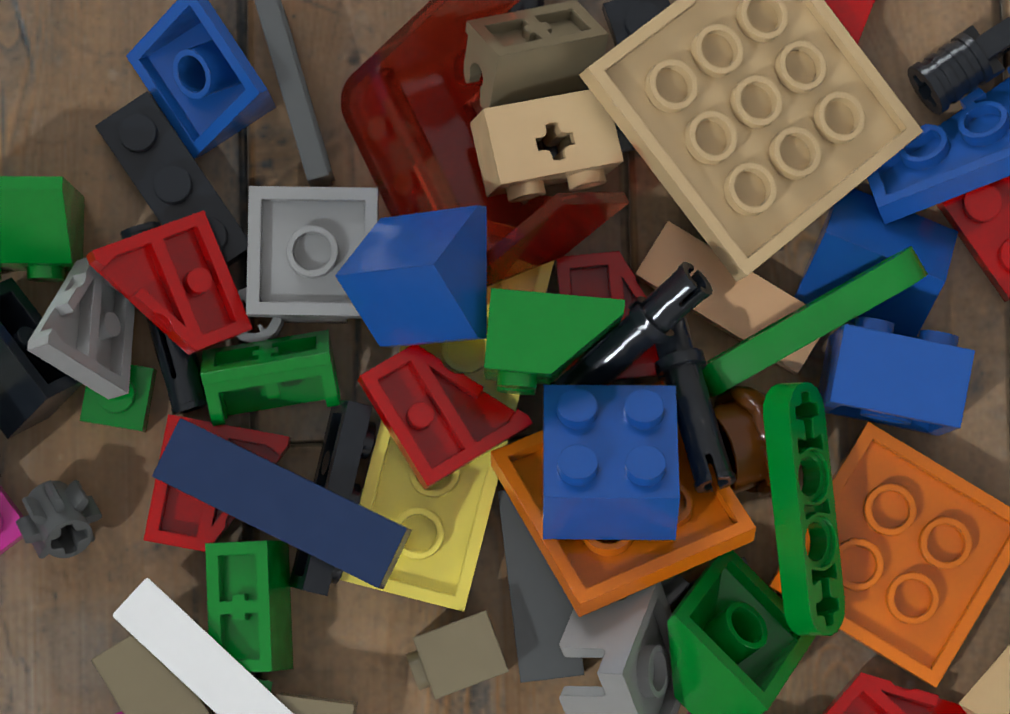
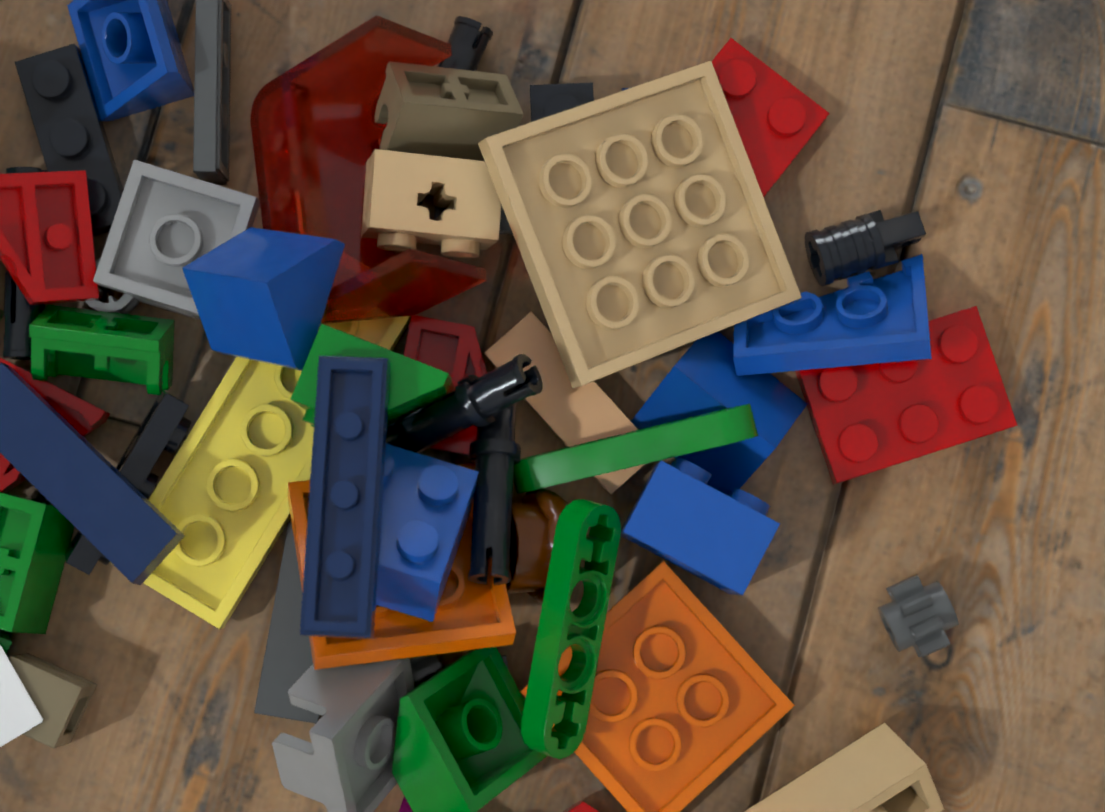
camera: 15 degrees right, 0 degrees up
red wing [357,345,533,490] -> none
dark tan brick [406,610,509,699] -> none
none -> dark blue tile [300,356,391,639]

